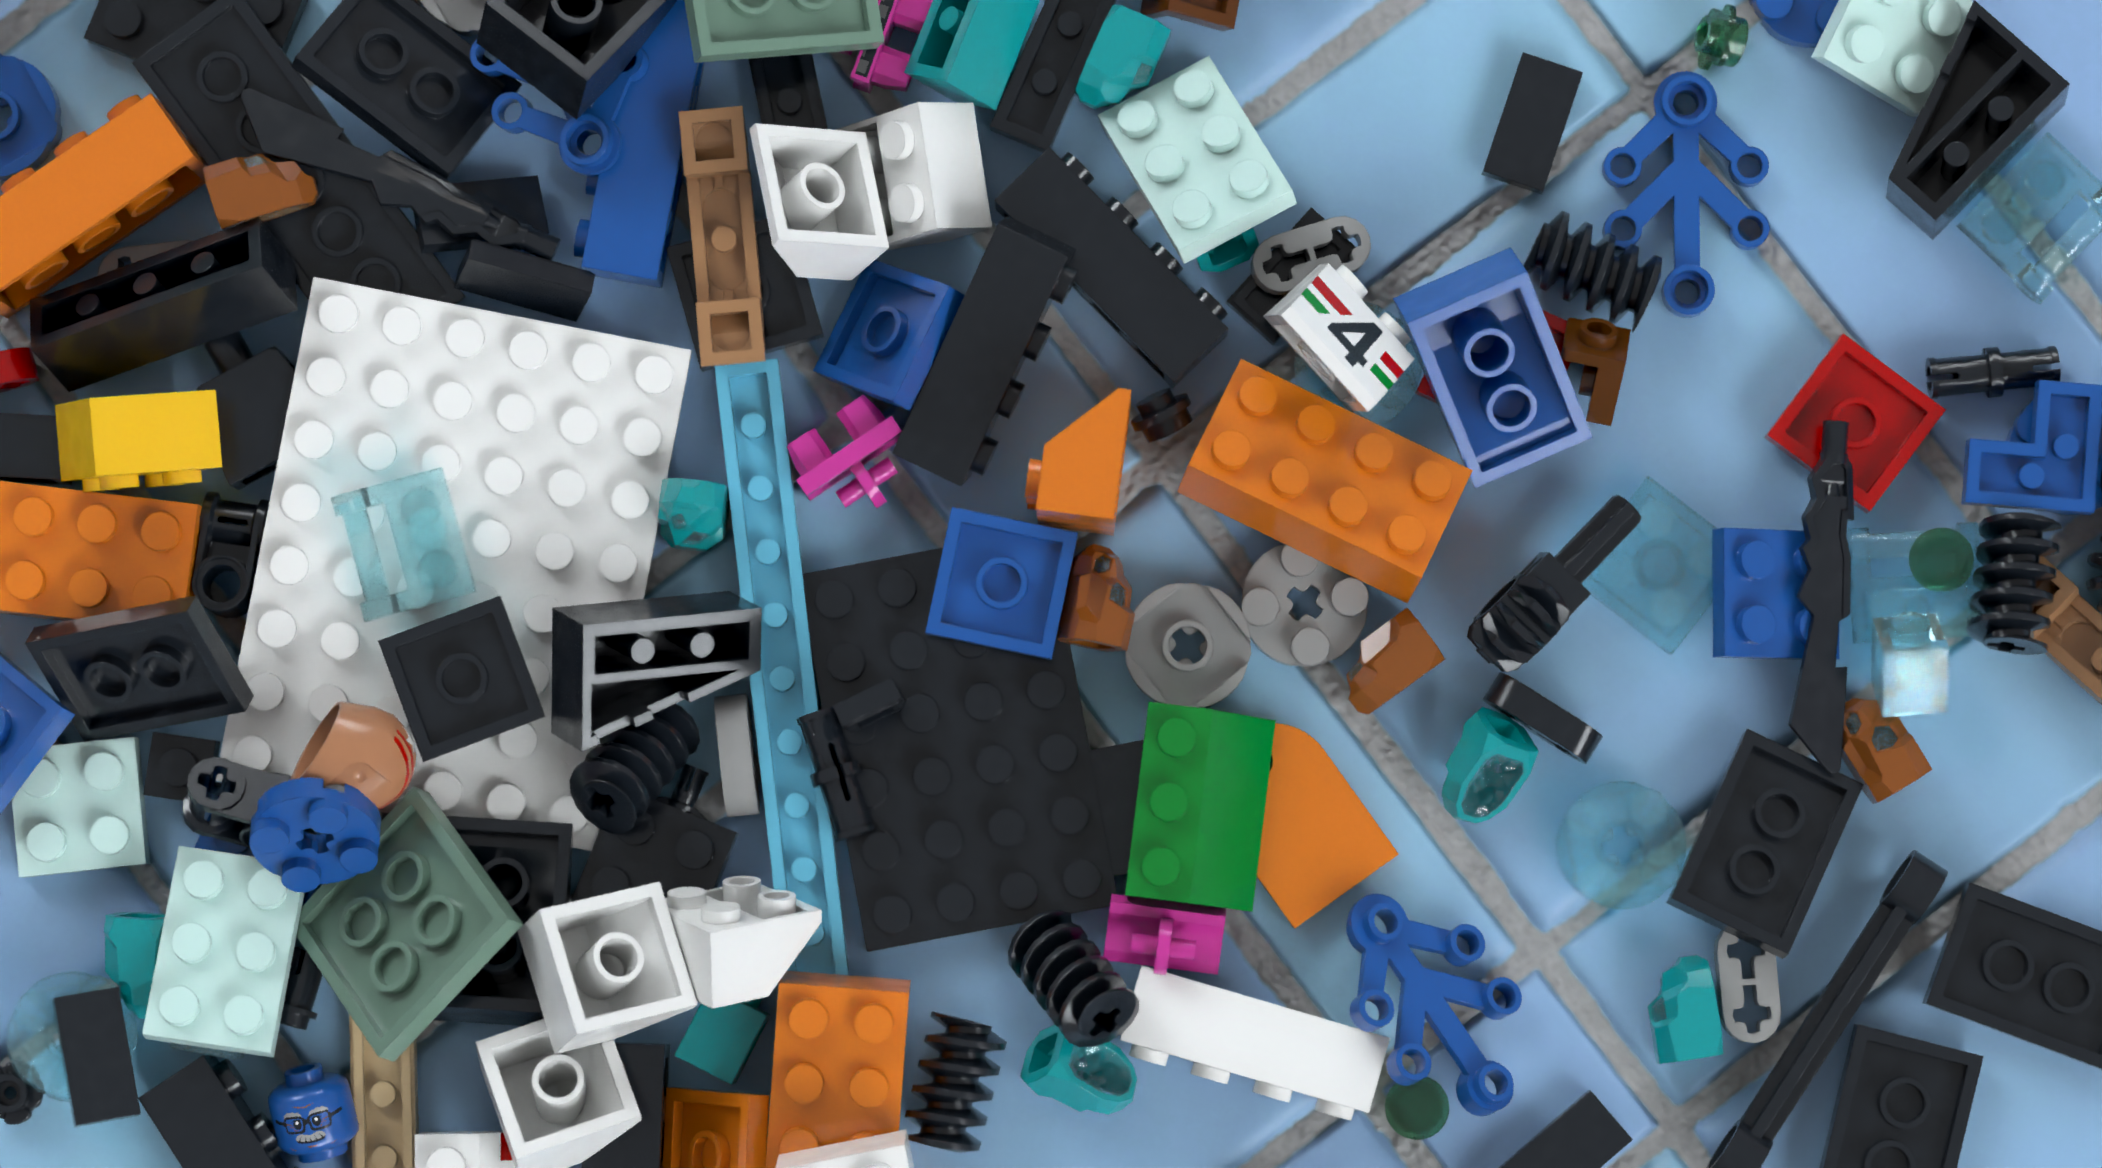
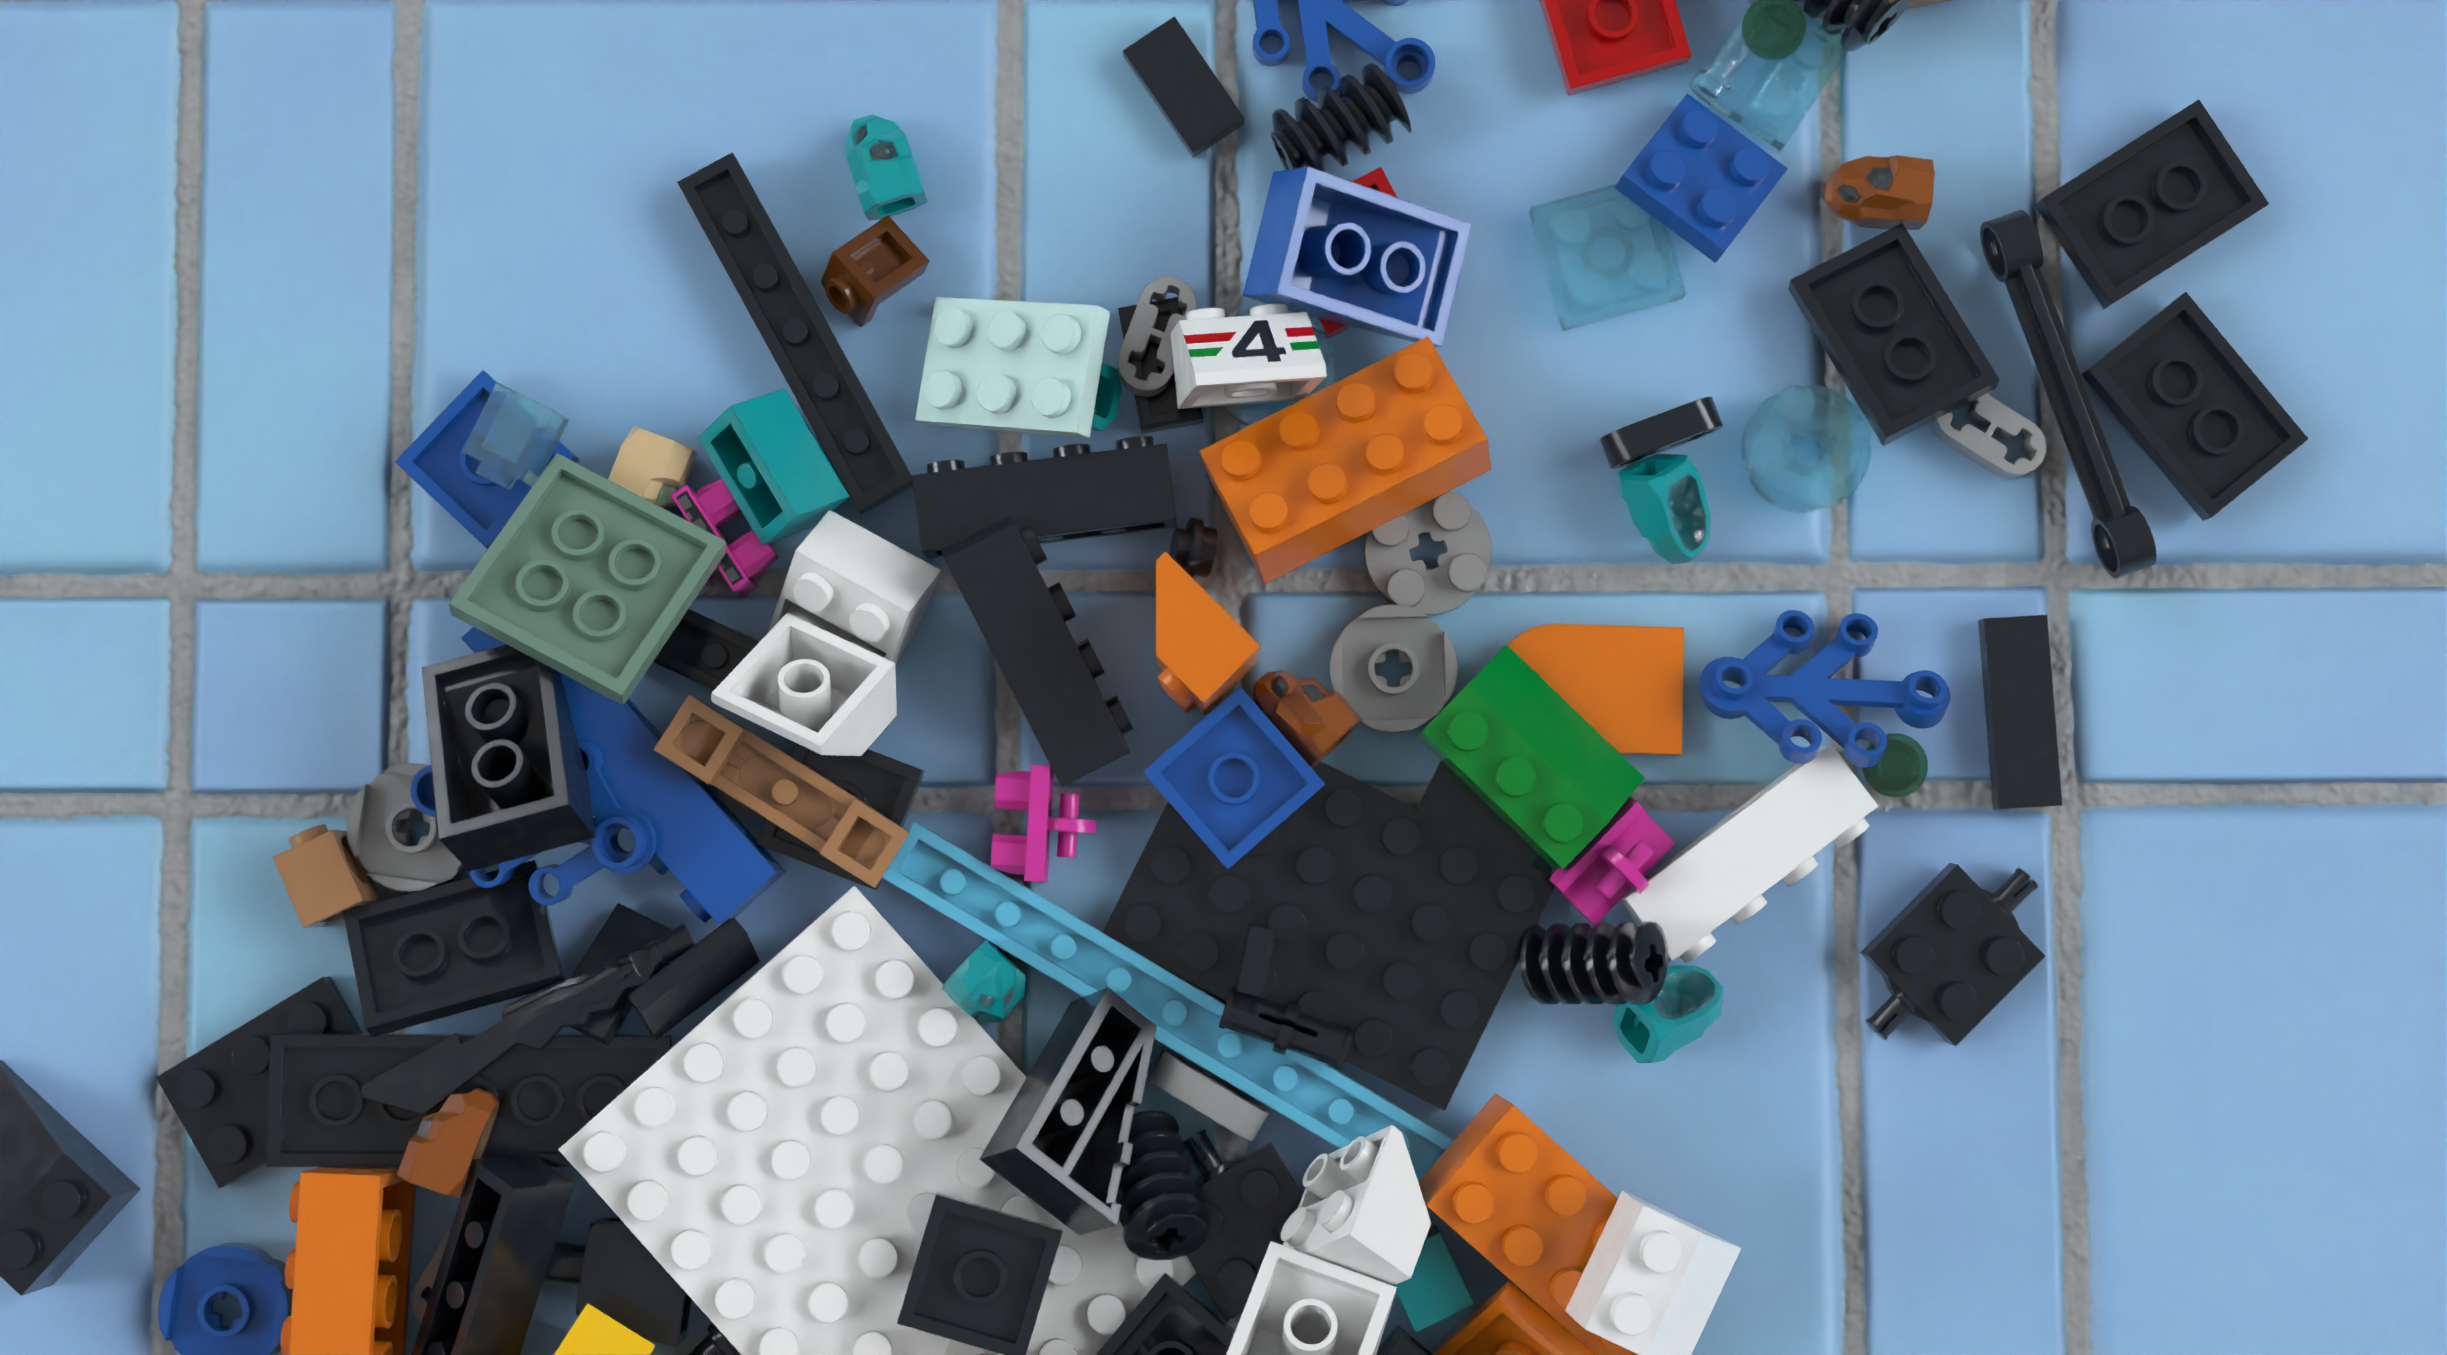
camera: 60 degrees left, 0 degrees up
clear light blue plate [330,467,477,623] -> none
blue plate [813,260,965,411] -> none
black piece [905,1011,1007,1153] -> none
teal rock [1075,5,1171,110] -> none
dark orange rock [1346,608,1445,716] -> none
black gear [1467,495,1642,672] -> none
reddish brown bracket [1561,318,1631,426] -> none
teal rock [1647,955,1723,1064] -> none
black sword [1788,420,1854,774] -> none
clear light blue brick [1871,611,1949,718] -> none

